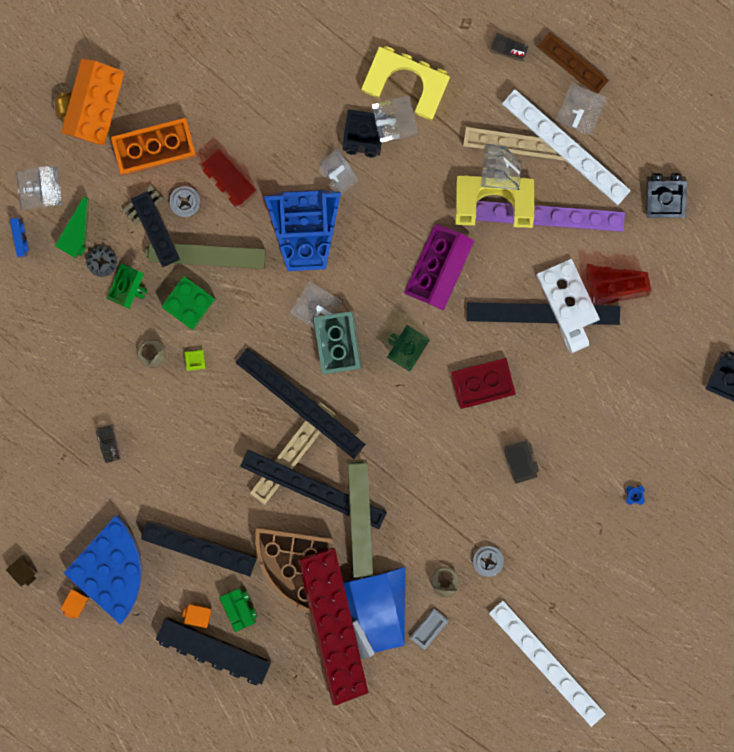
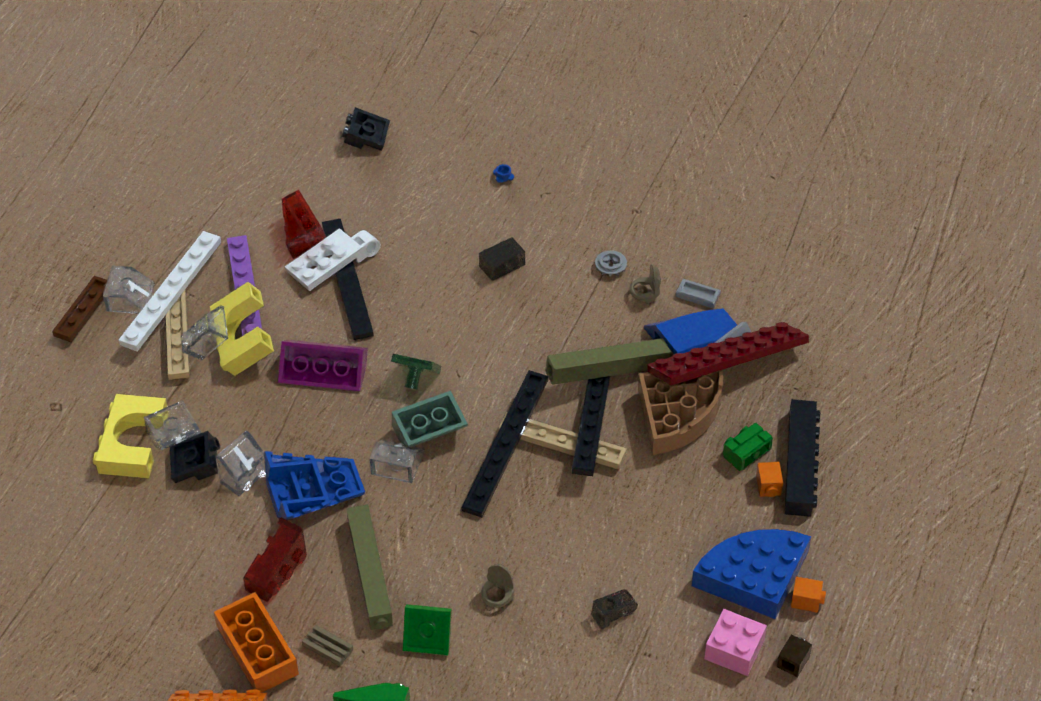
camera: 105 degrees left, 40 degrees down
dark grey gear [86,246,117,277] -> none
black plate [130,191,180,268] -> none
black brick [141,520,257,577] -> none
green brick [161,276,216,330] -> none
light grey gear [170,186,200,217] -> none
lime tile [184,350,206,371] -> none
dark red plate [451,358,516,409] -> none
white plate [489,600,605,727] -> none
clear smoke leg [490,33,529,62] -> none
black plate [646,173,687,218] -> none
none -> bright pink brick [704,609,767,676]

